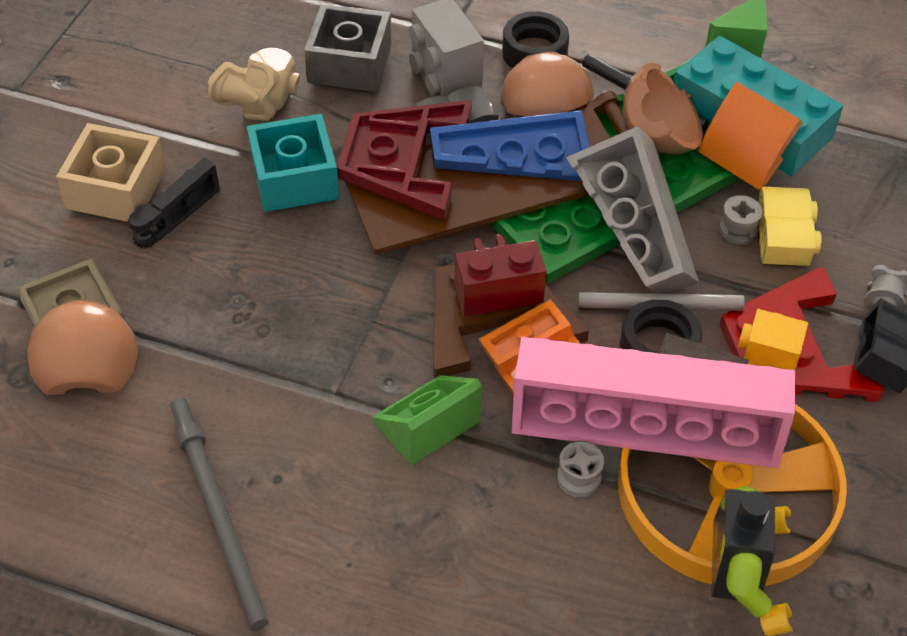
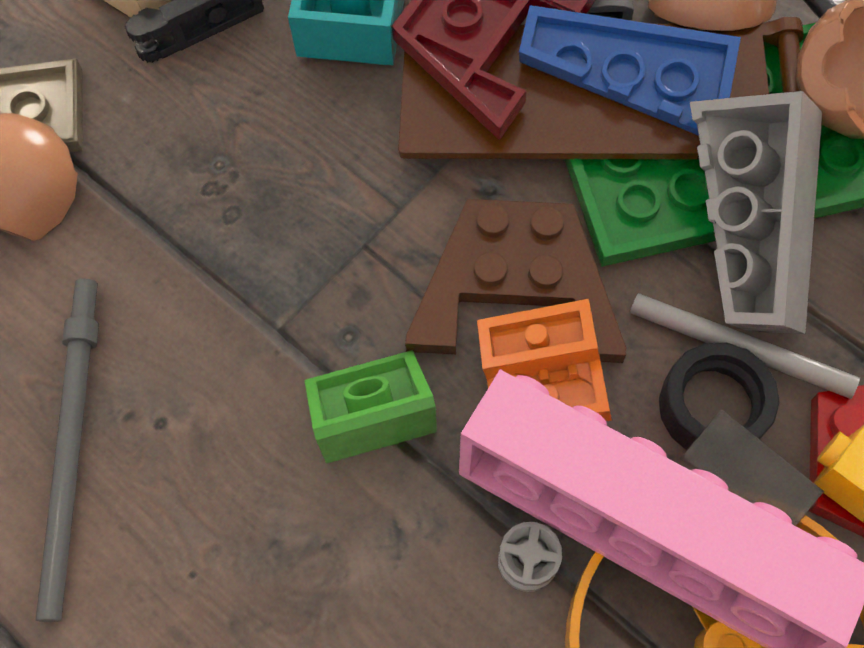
camera: 25 degrees right, 15 degrees up
dark red brick [454,234,547,317] -> none

